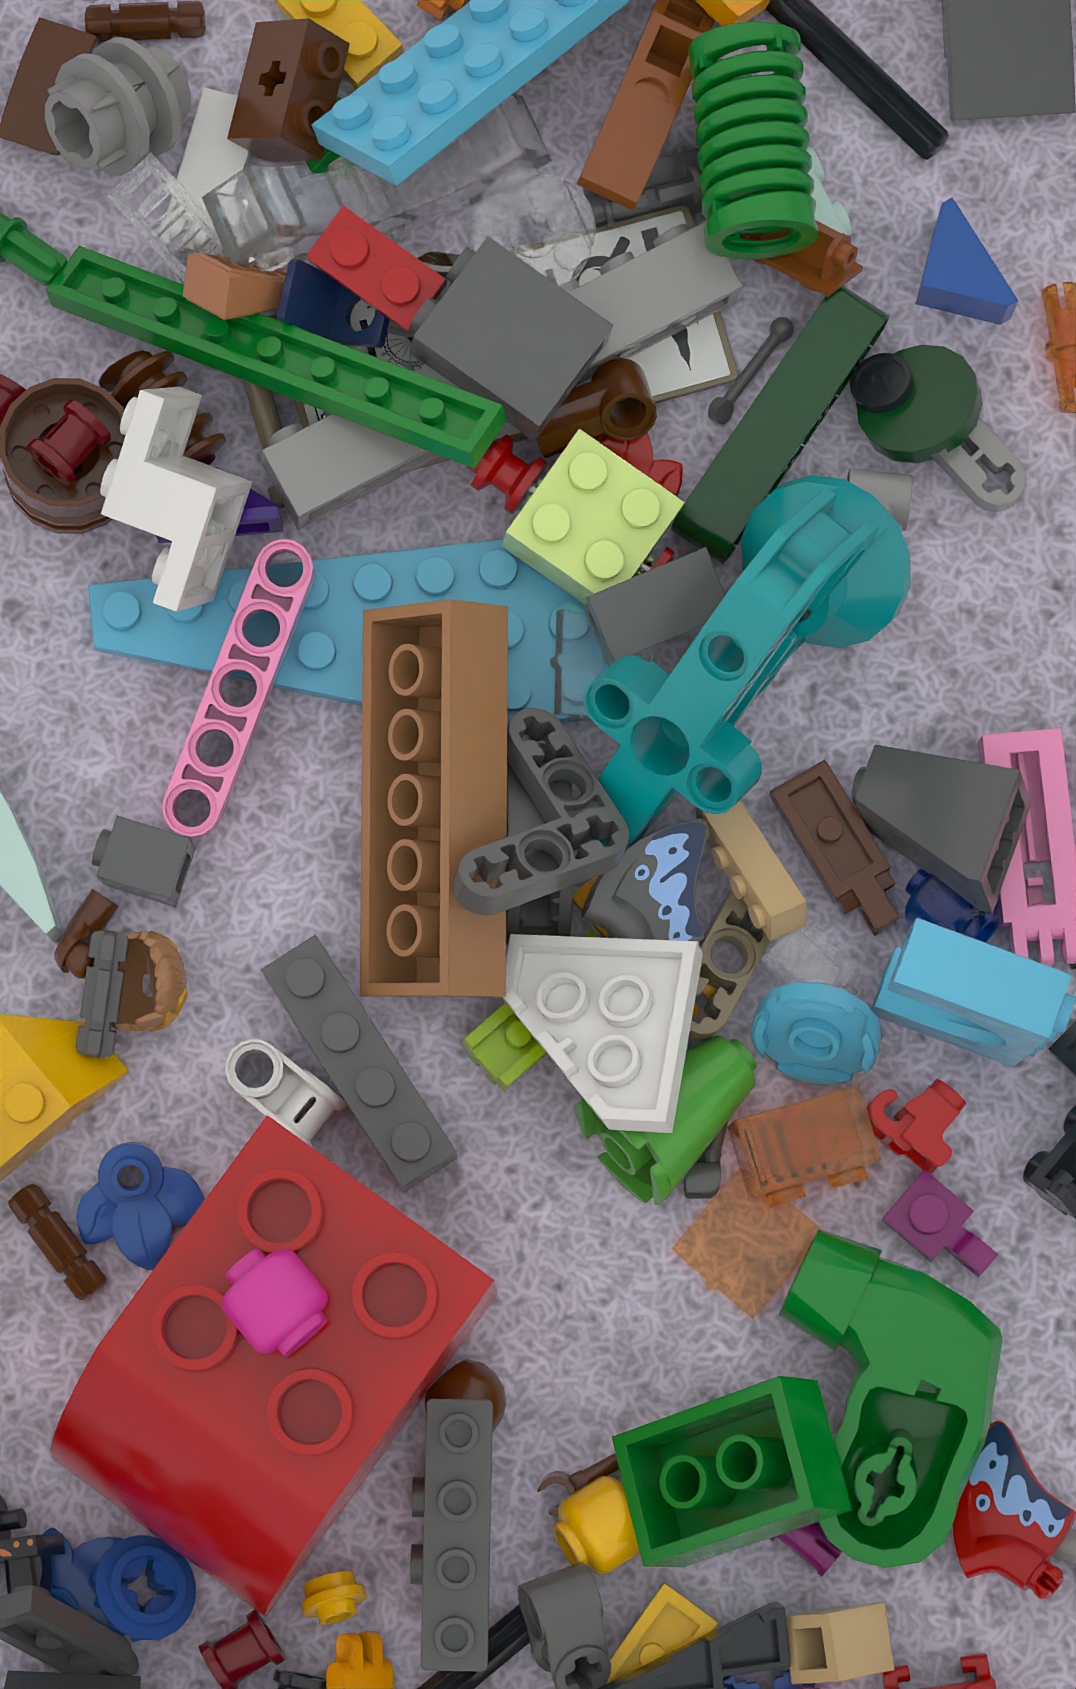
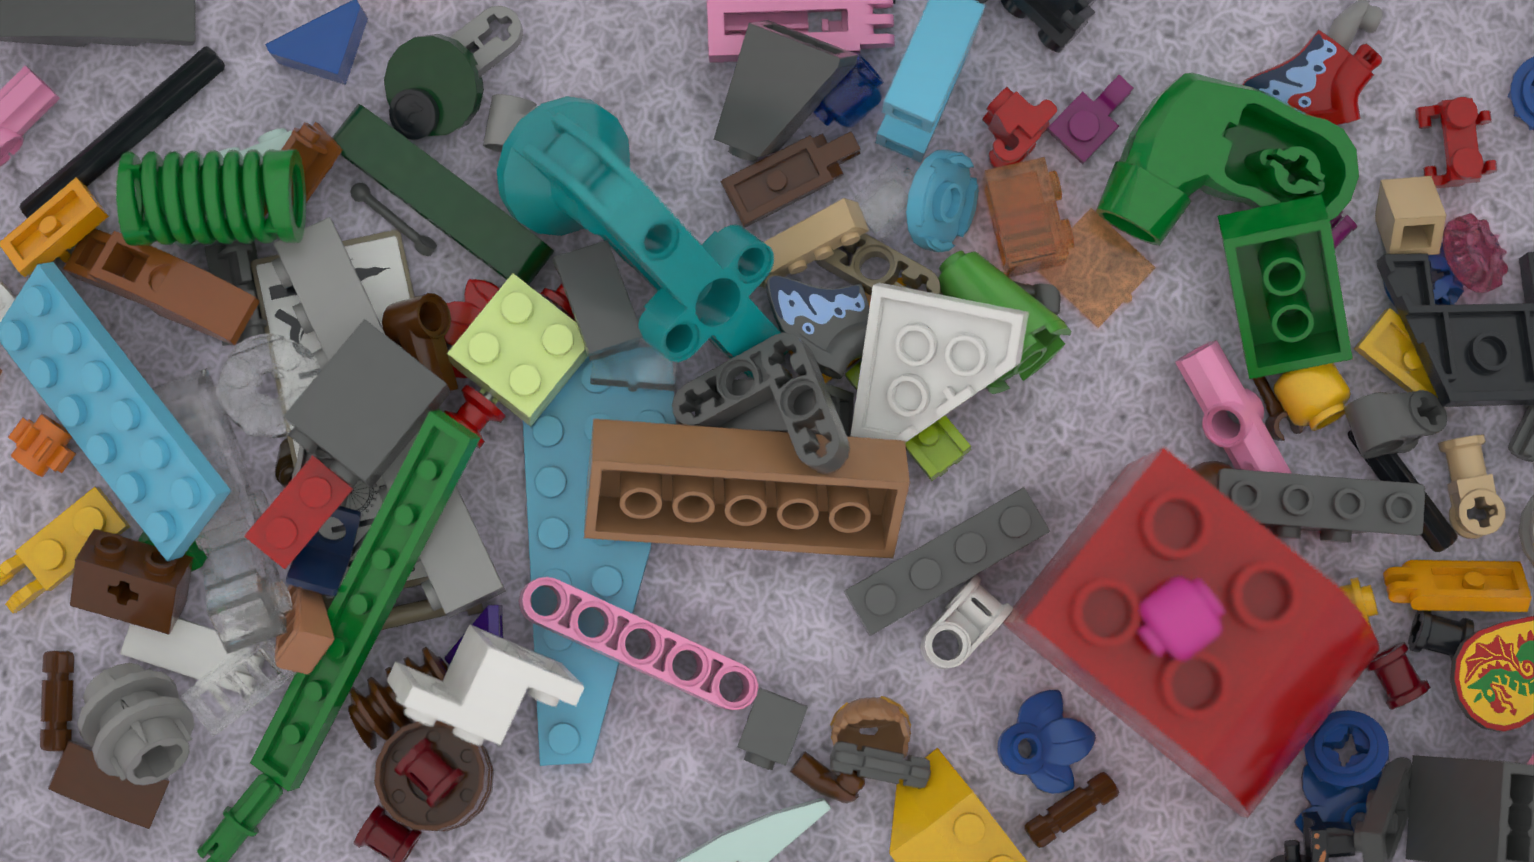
camera: 85 degrees left, 5 degrees up
none -> bright pink piece [1175,340,1292,474]

